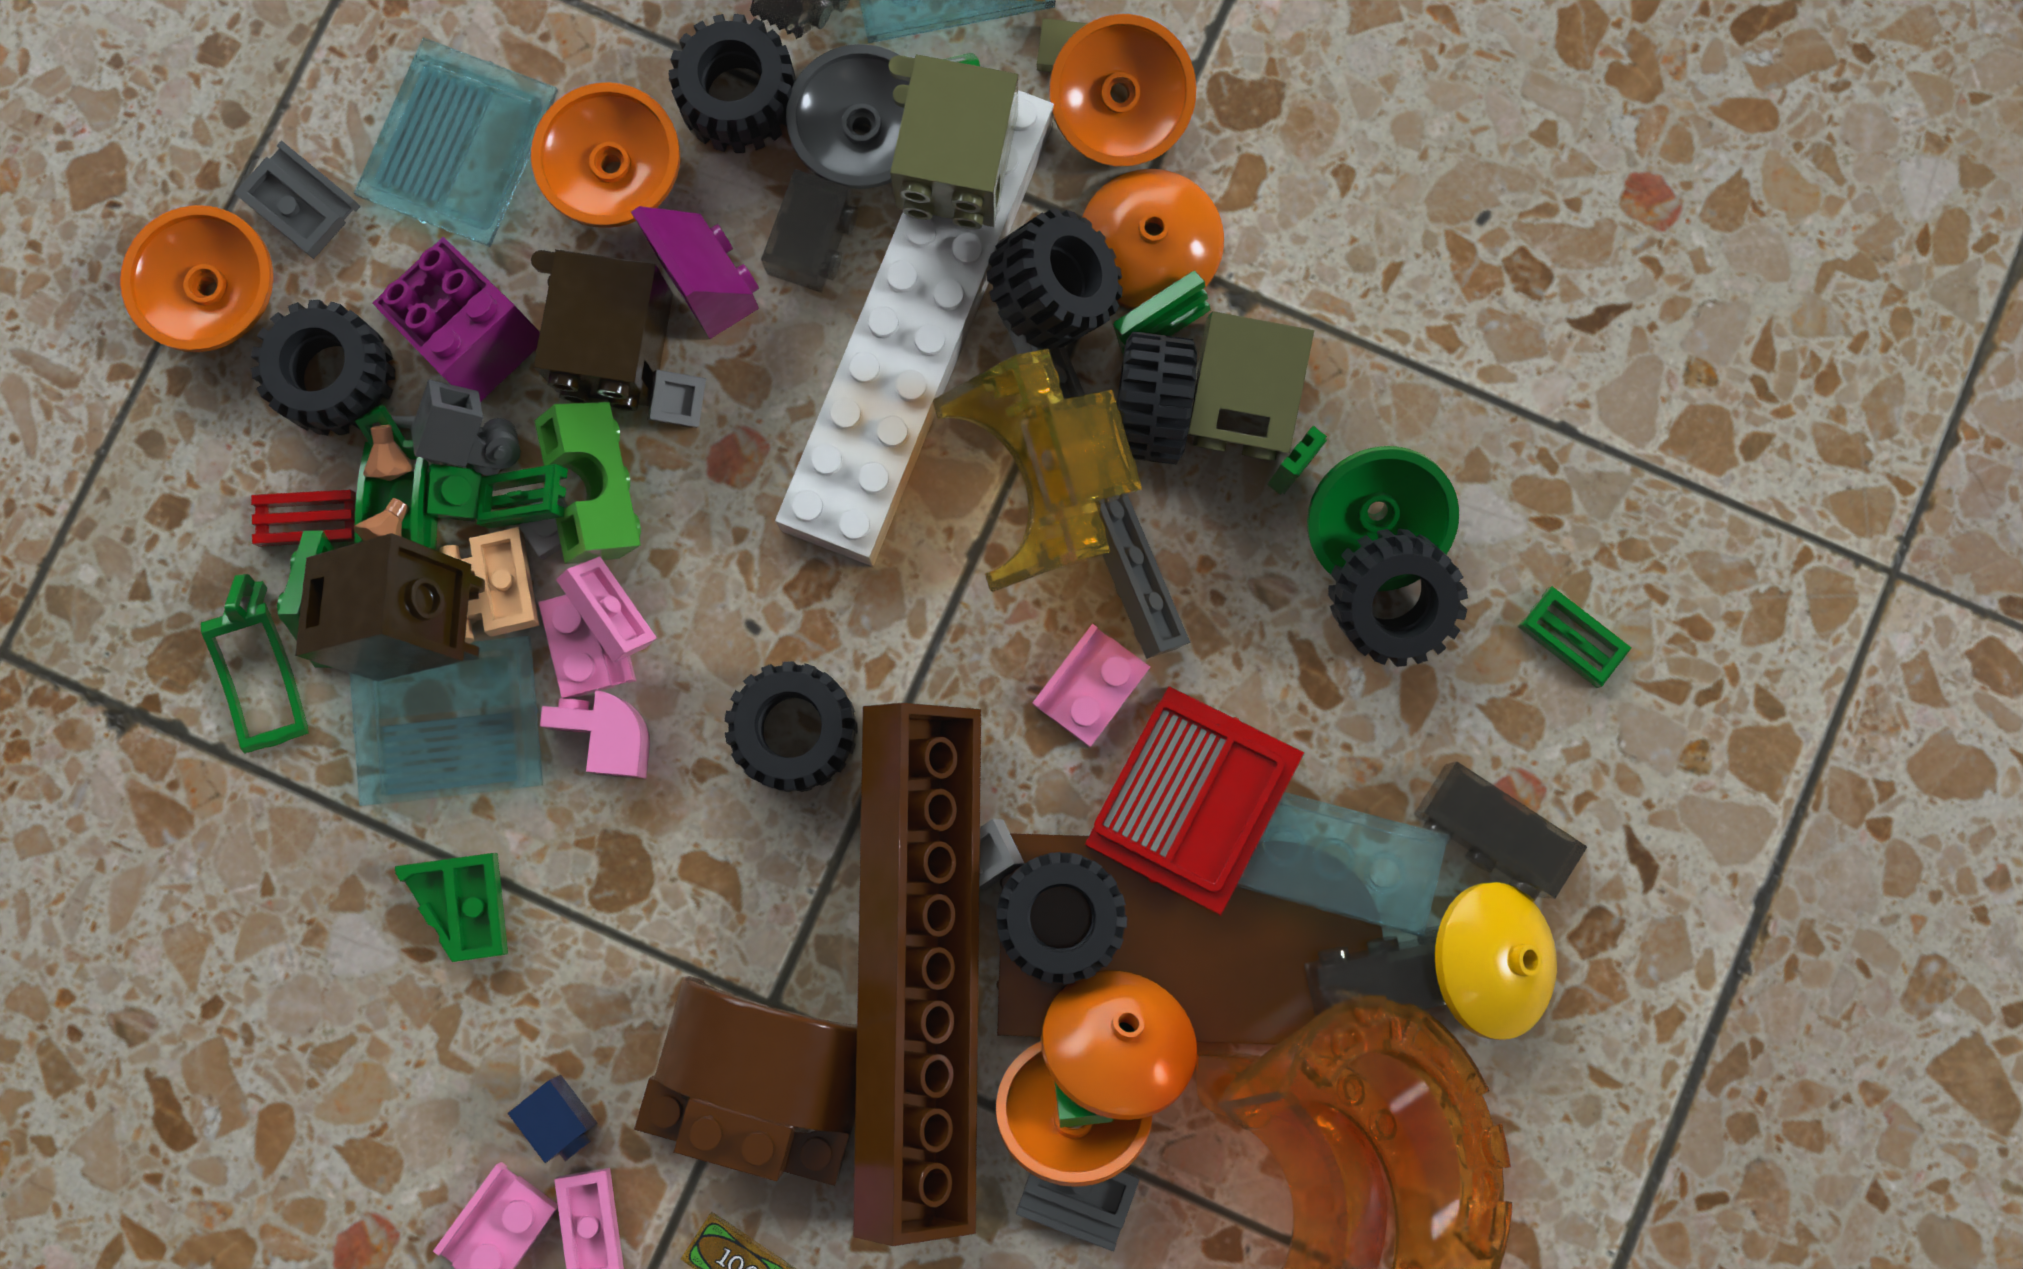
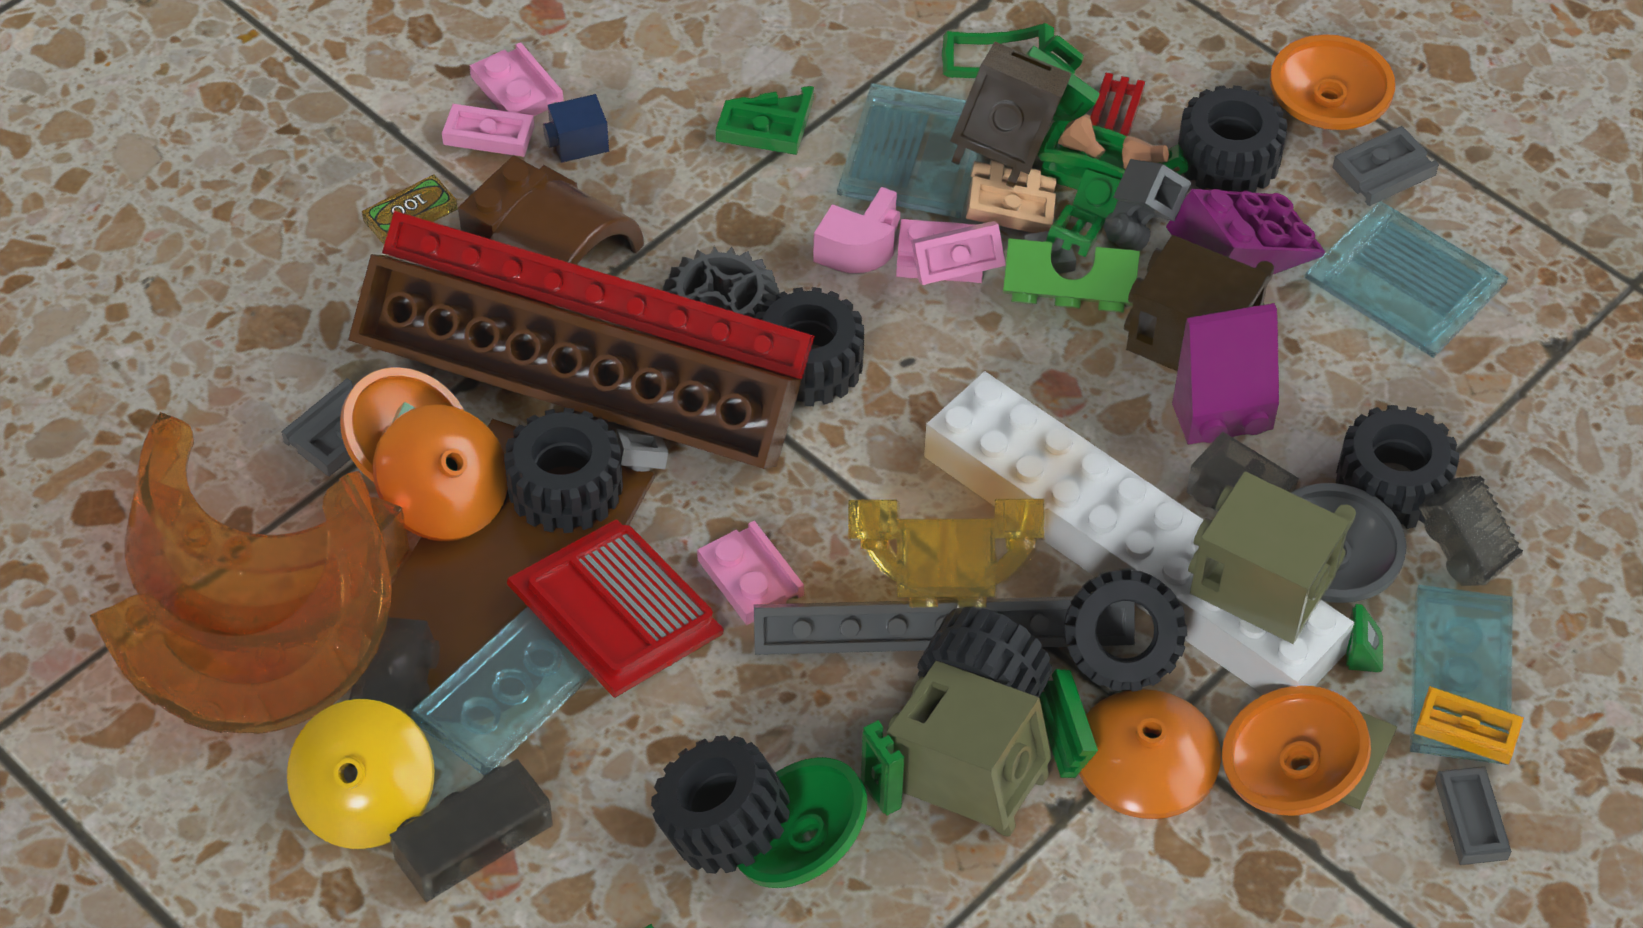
camera: 110 degrees right, 30 degrees down
orange dish [531,82,680,228] -> none
light grey plate [647,370,706,428] -> none
none -> red plate [382,211,815,379]
none -> dark grey gear [663,246,780,318]

